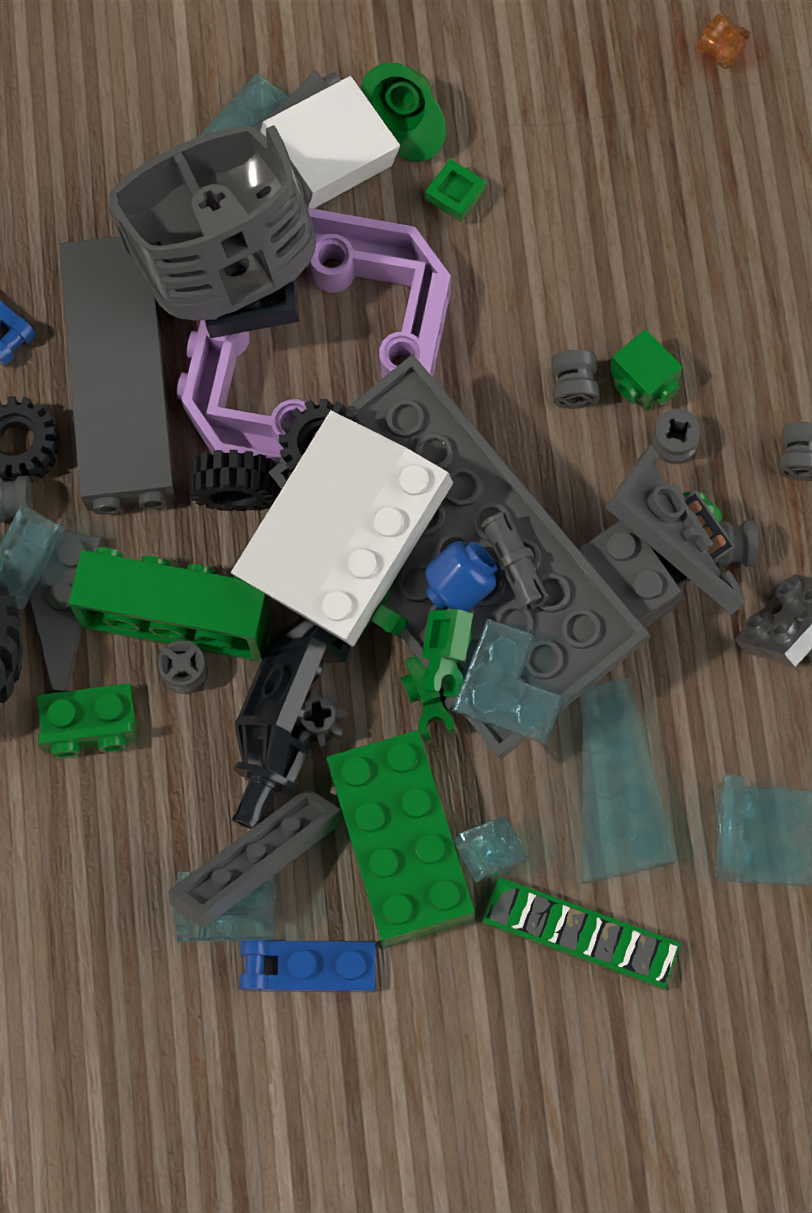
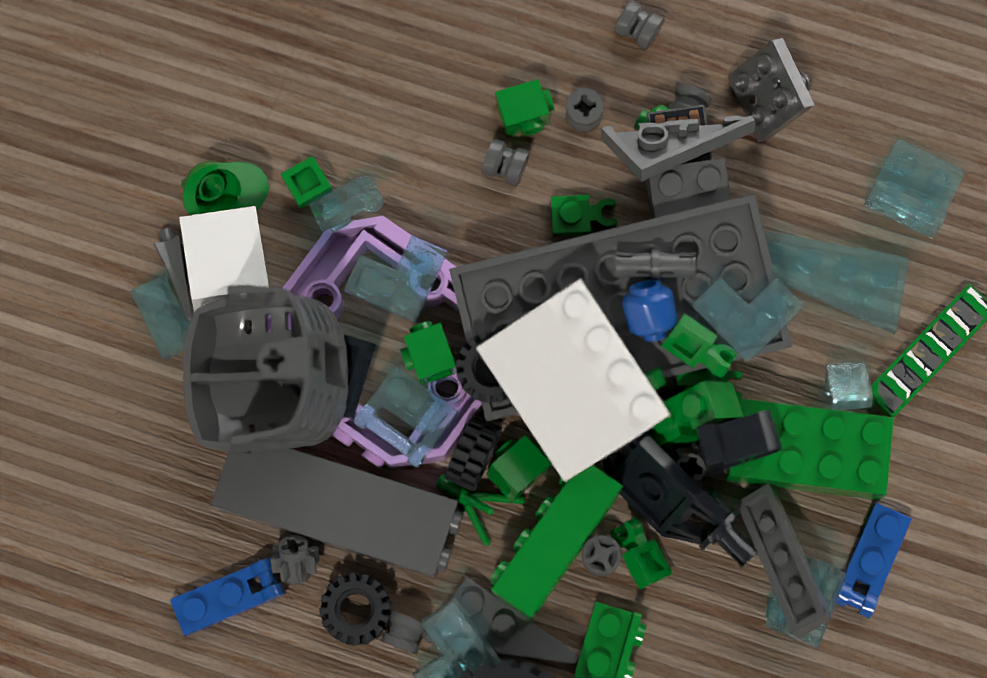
camera: 65 degrees left, 5 degrees up
none -> dark grey gear [270,535,320,584]
none -> clear light blue plate [309,176,383,232]
none -> clear light blue plate [344,236,447,323]
none -> clear light blue plate [353,366,458,468]
none -> green brick [400,321,457,386]
none -> green plant [435,474,525,546]
none -> green brick [486,435,551,503]
none -> green plate [551,195,617,237]
none -> green plate [610,517,673,590]
none -> green brick [651,381,744,448]
none -> black tile [696,410,783,478]

